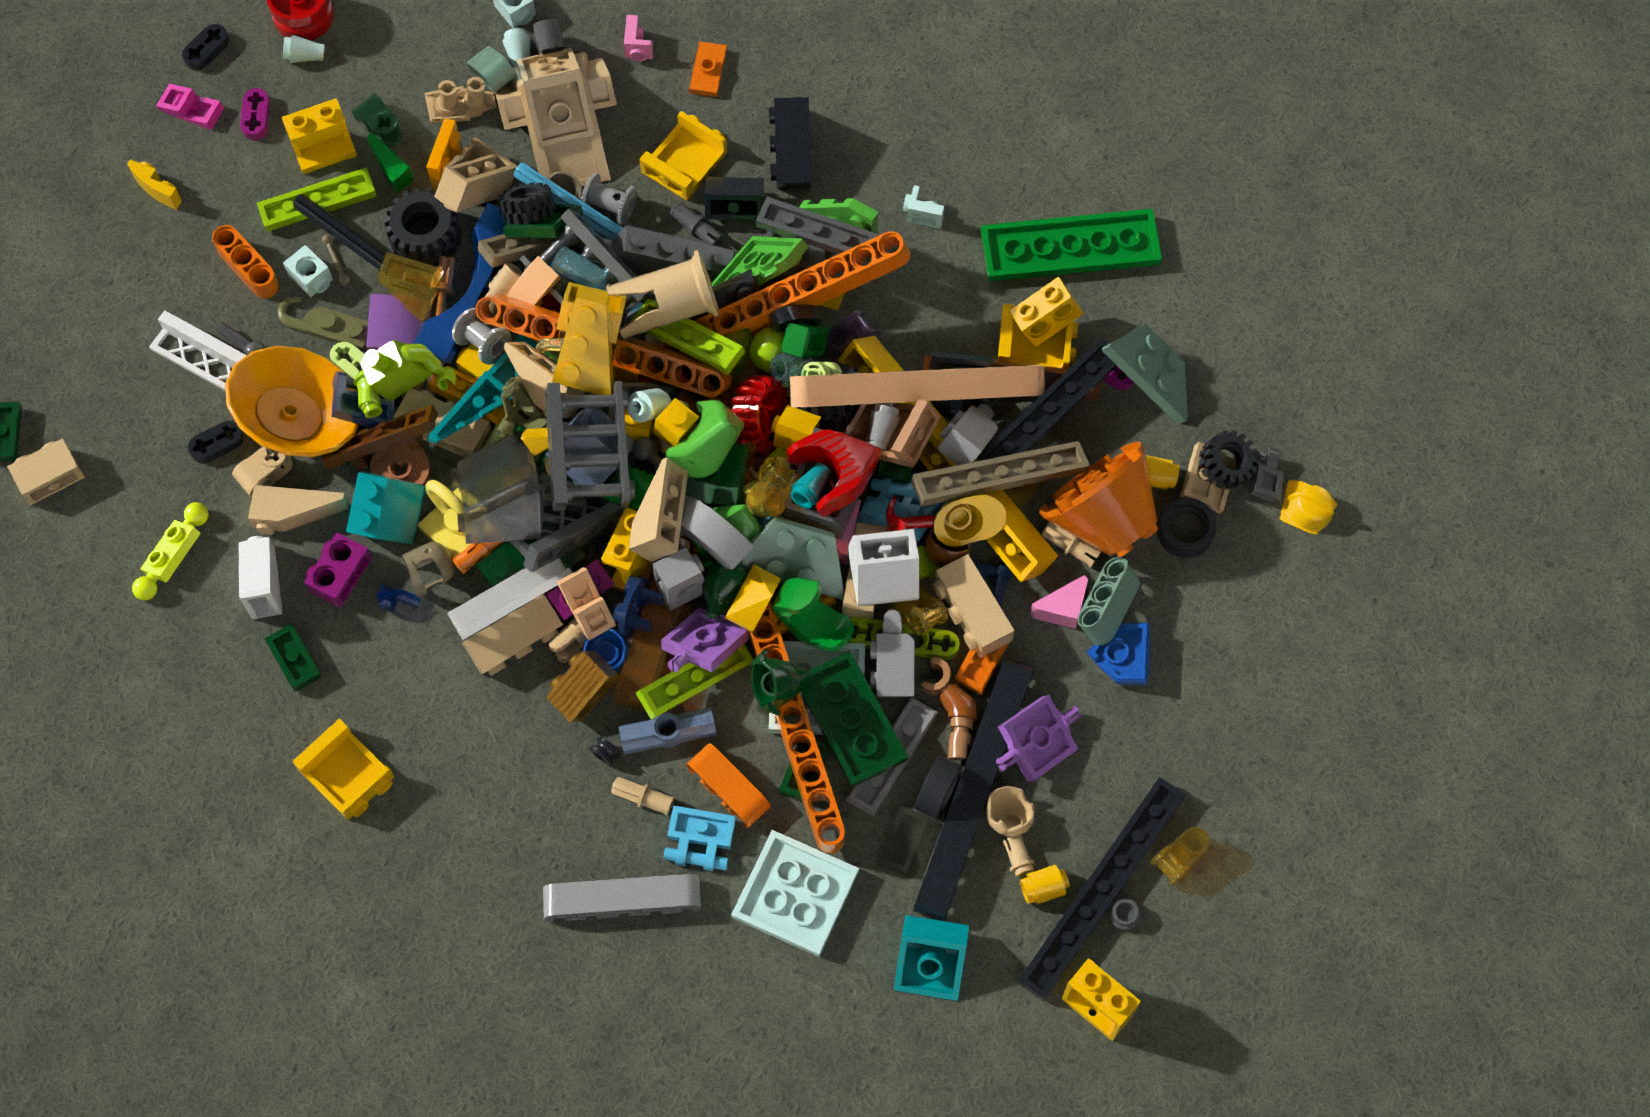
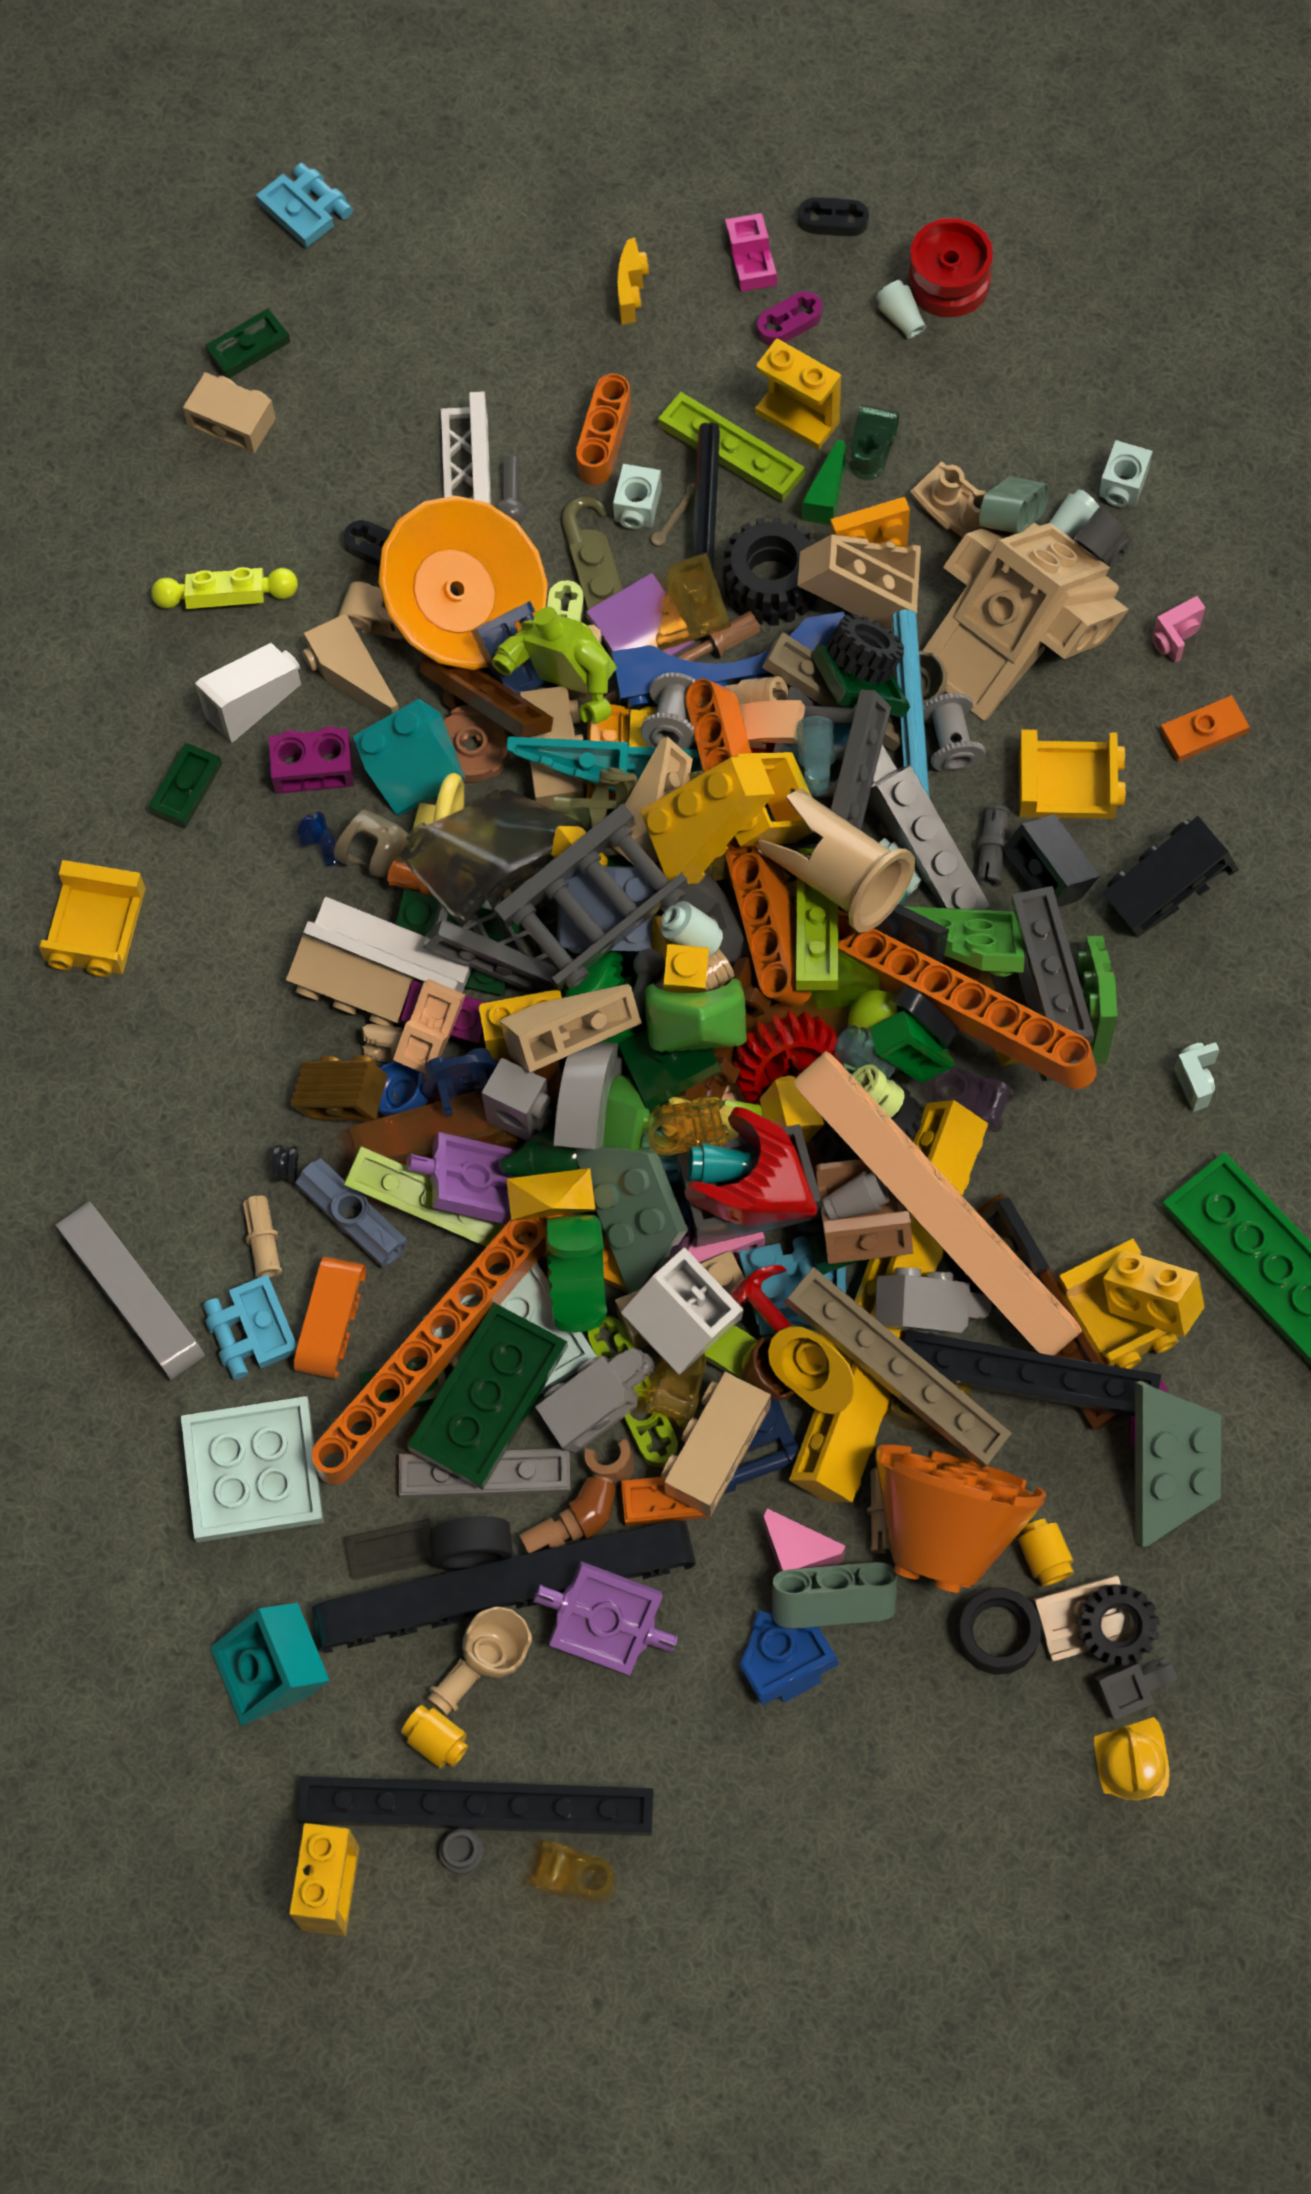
camera: 60 degrees right, 0 degrees up
dark green hat [751,649,812,716] -> none

